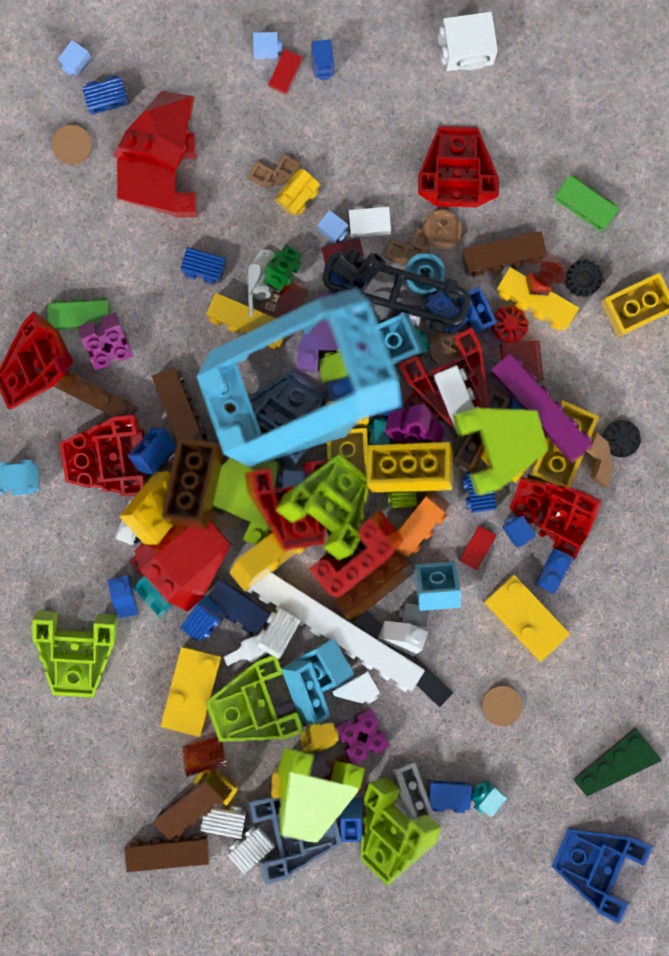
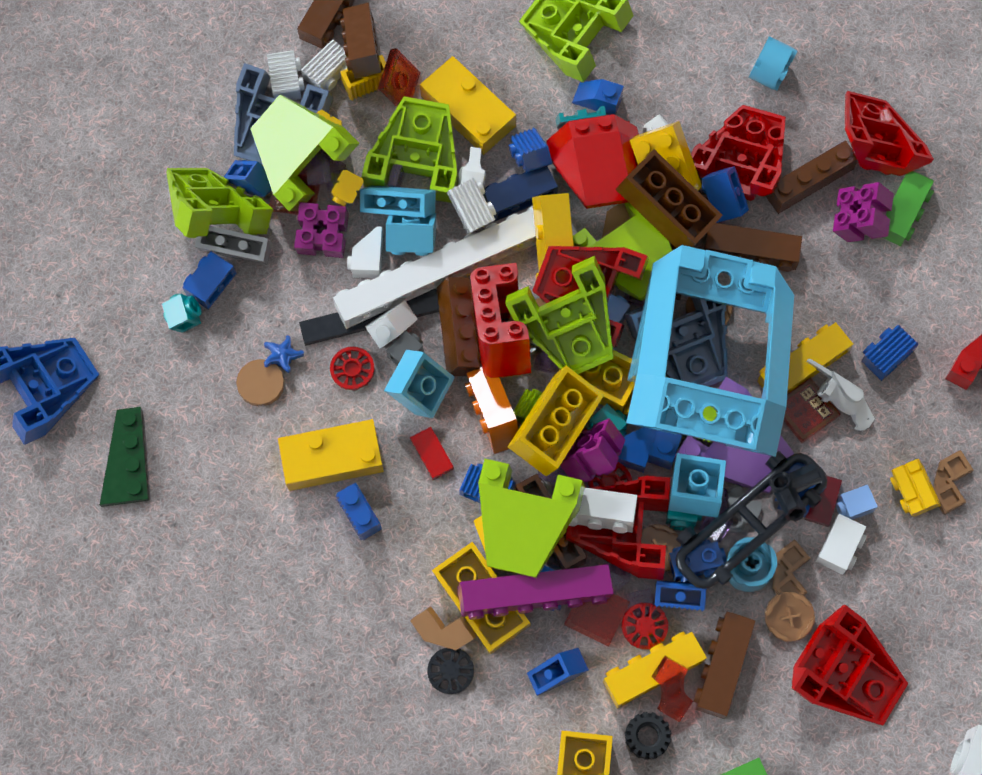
camera: 130 degrees right, 15 degrees down
green brick [264,244,303,291] -> none
blue brick [502,515,536,547] -> none
red wedge [509,477,602,560] -> none
none -> blue animal [264,335,304,373]
none -> red wheel [330,346,375,390]
none -> blue slope [527,648,589,696]

